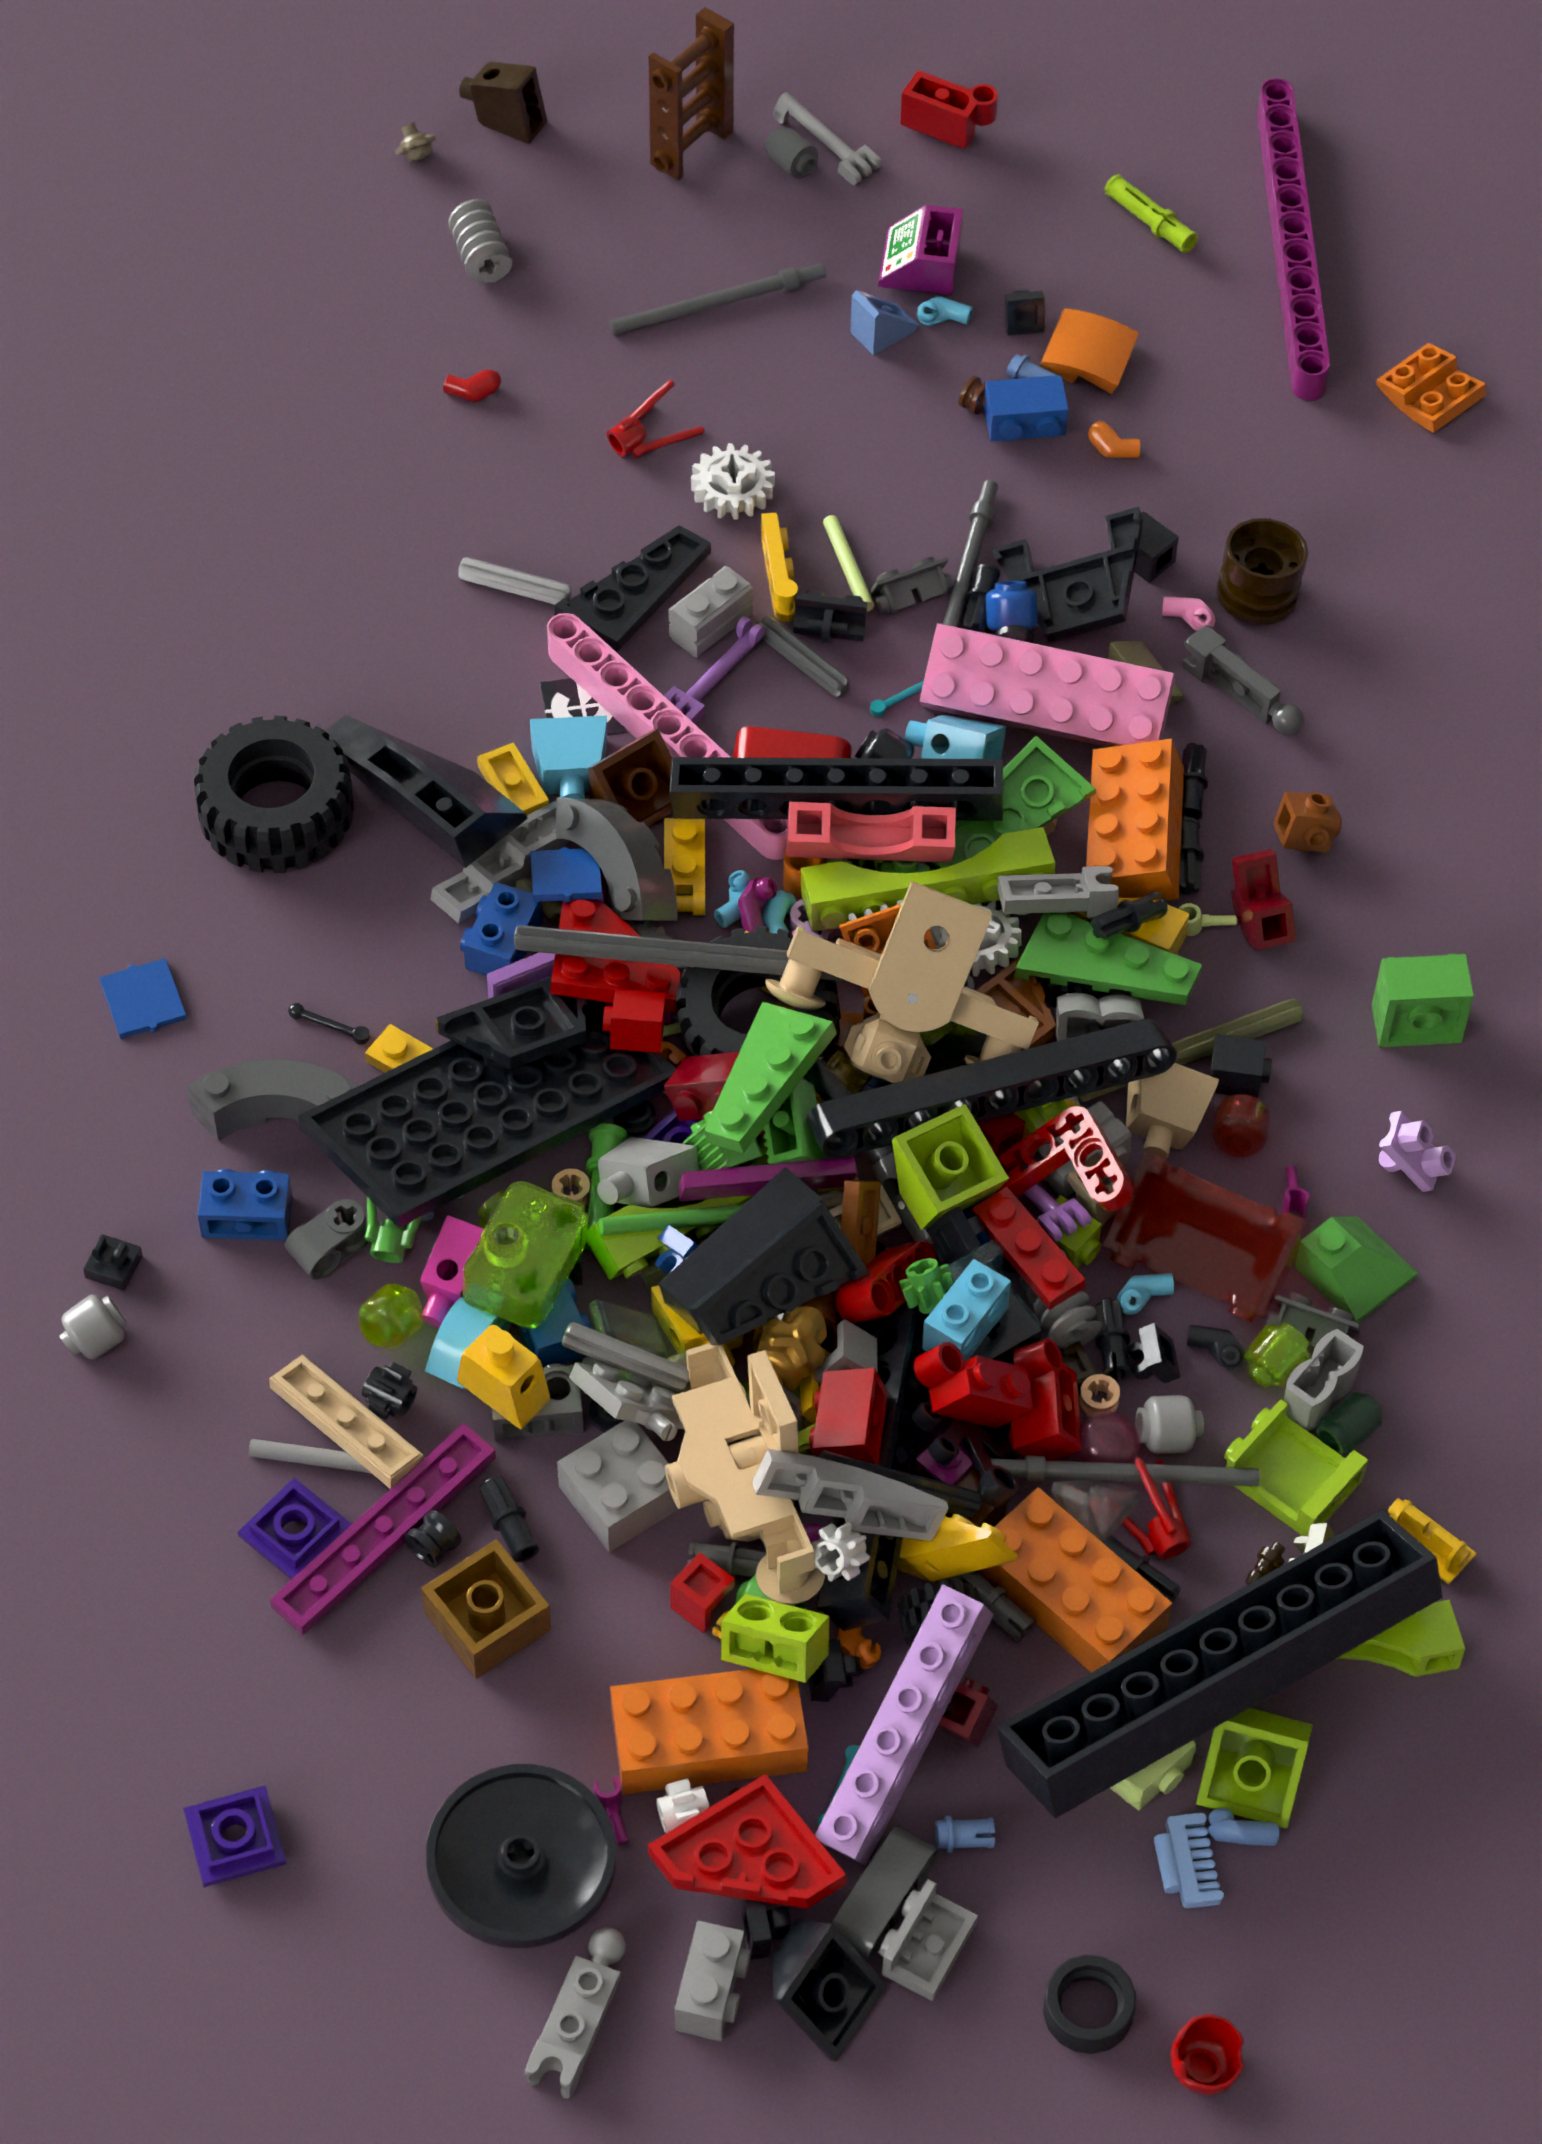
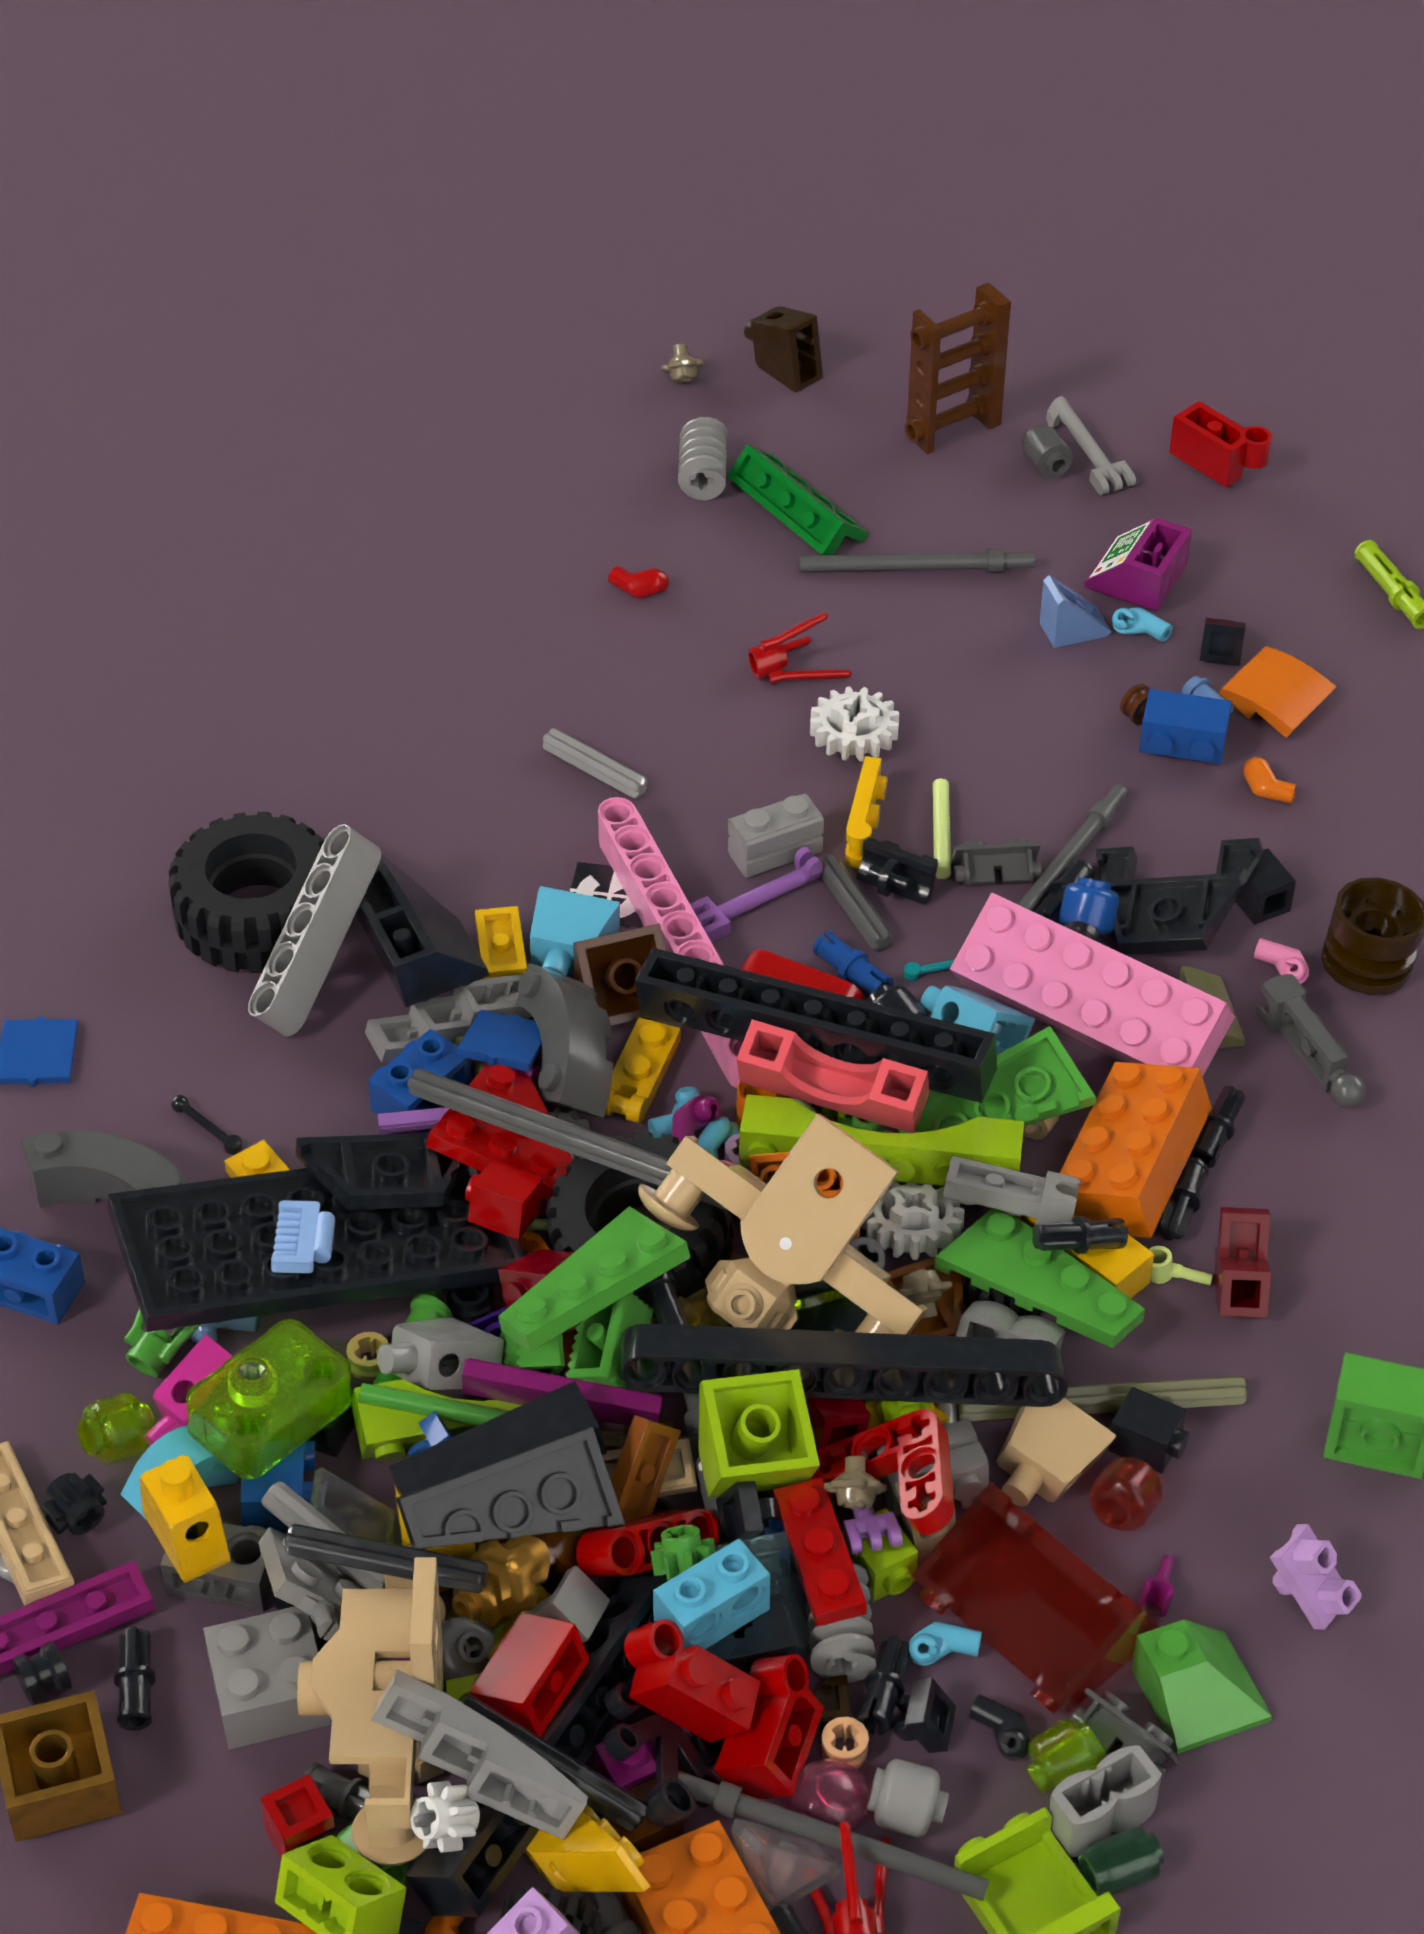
camera: 20 degrees right, 10 degrees down
dark grey piece [284,1199,368,1280] -> none
black wing [554,525,711,651] -> none
dark orange brick [1273,791,1342,852] -> none
none -> light grey beam [248,824,381,1037]
none -> light blue piece [271,1200,335,1273]
none -> black axle [284,1524,489,1594]
none -> green fence [727,444,869,556]
none -> blue pin [813,931,894,996]
none -> dark tan plant [824,1456,887,1509]
none -> dark tan plant [898,1269,952,1319]

